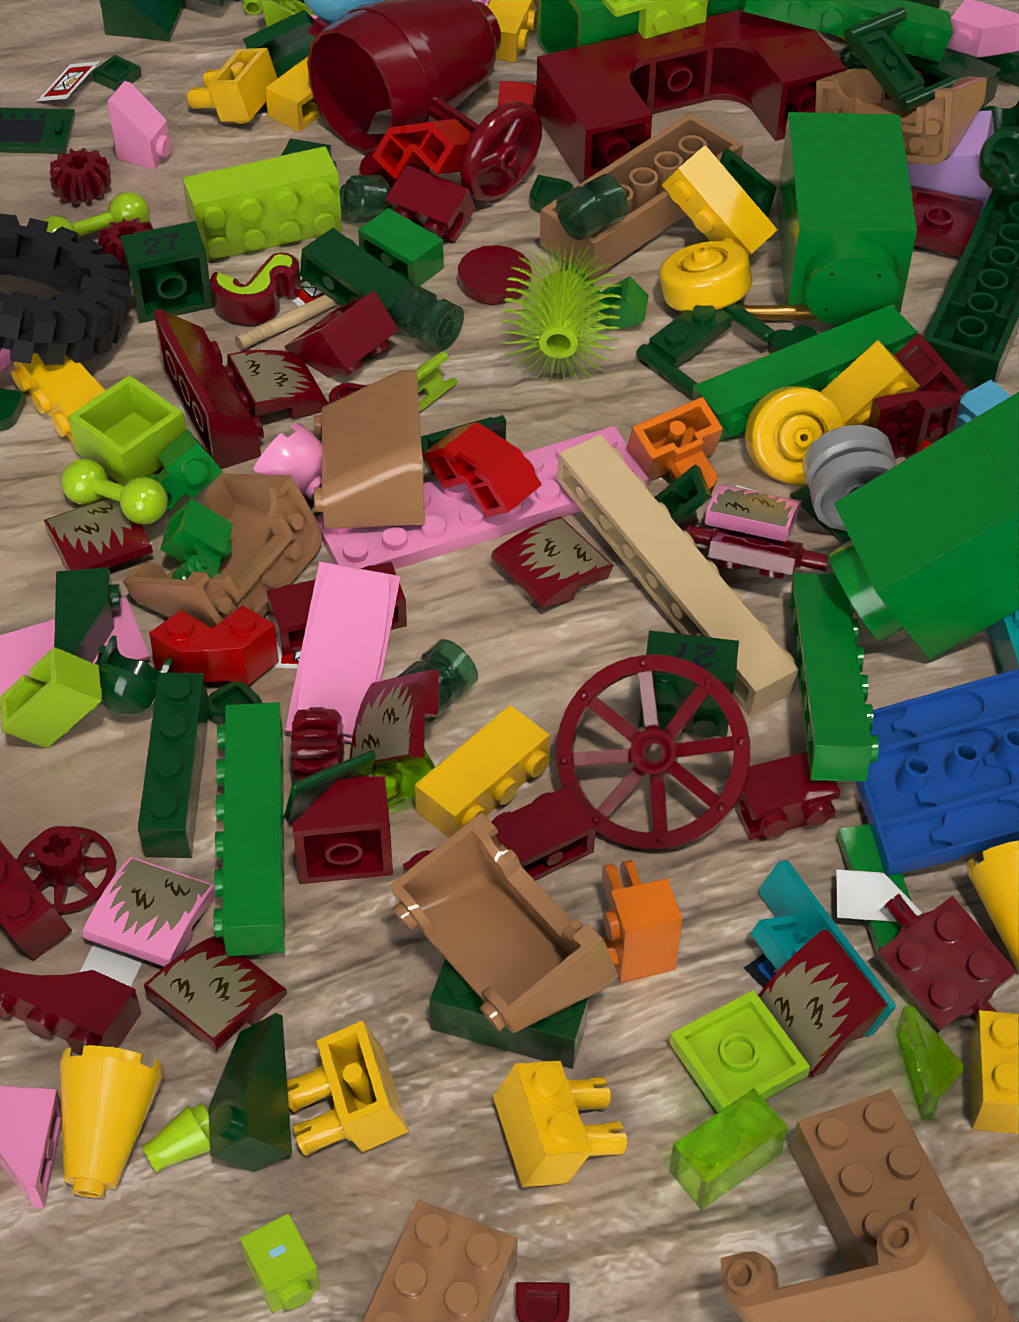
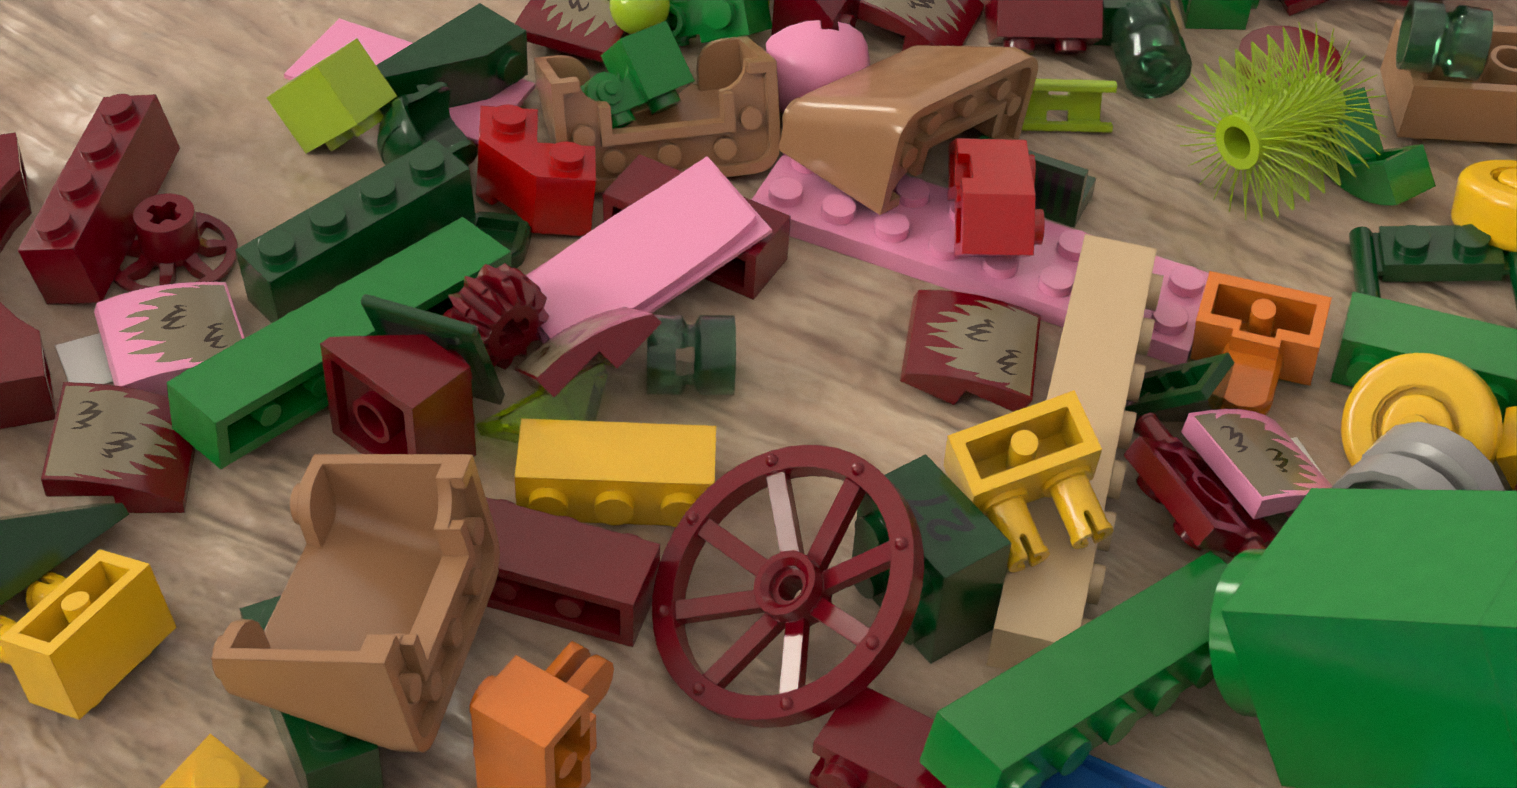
camera: 45 degrees right, 5 degrees down
none -> yellow brick [943,390,1114,572]

